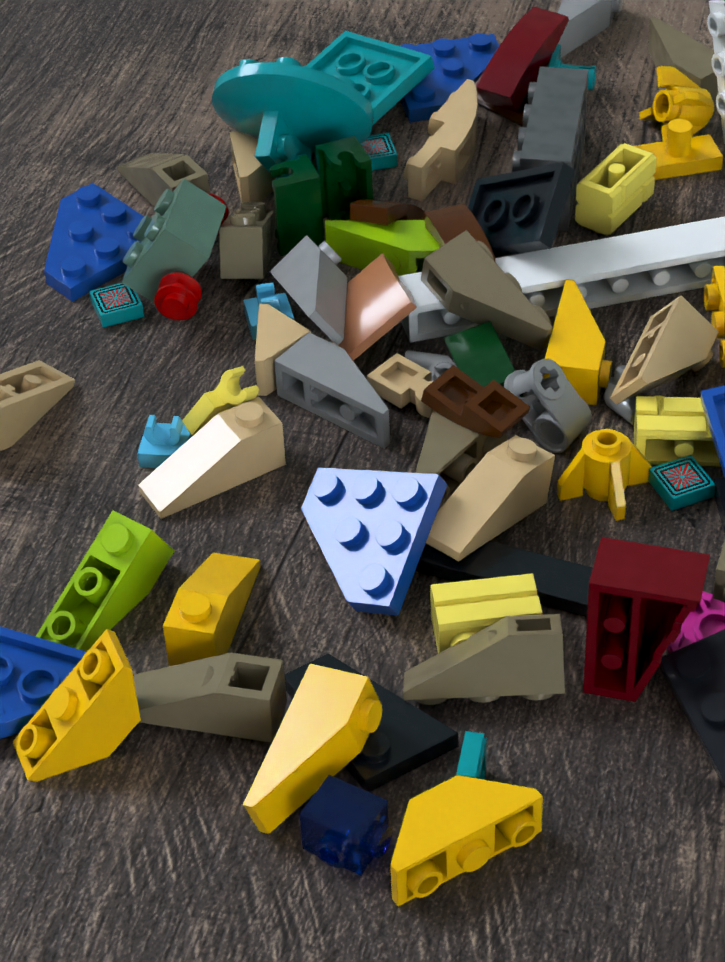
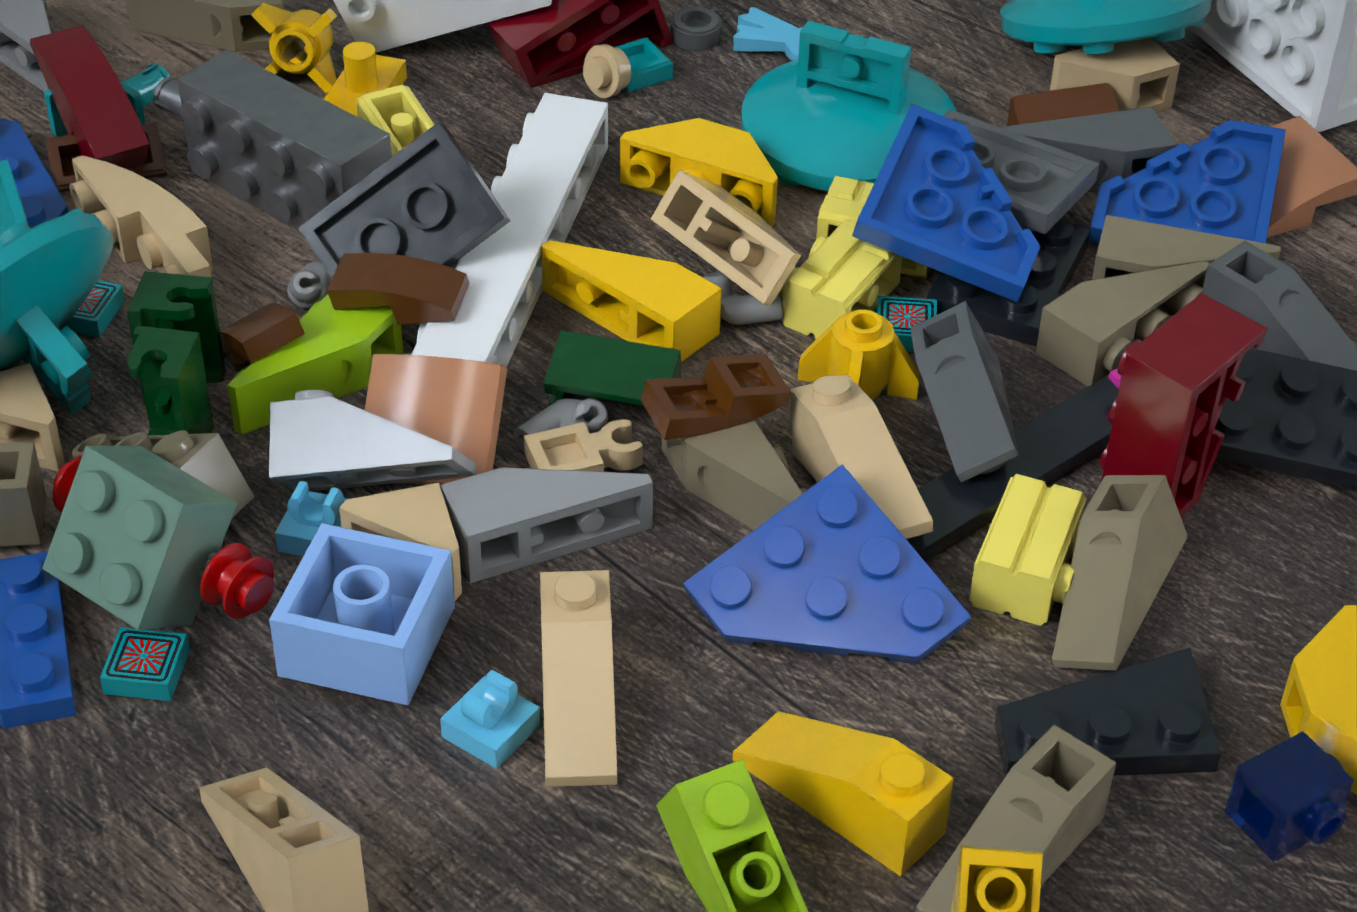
camera: 65 degrees left, 0 degrees up
light yellow plate [182,366,259,435] -> none
yellow slope [243,664,382,834] -> none
dark tan slope [420,230,553,351] -> none
teal tile [456,731,487,780] -> none
light grey piece [504,359,592,453] -> none
none -> light blue brick [269,523,455,706]
none -> dark grey slope [911,301,1019,482]

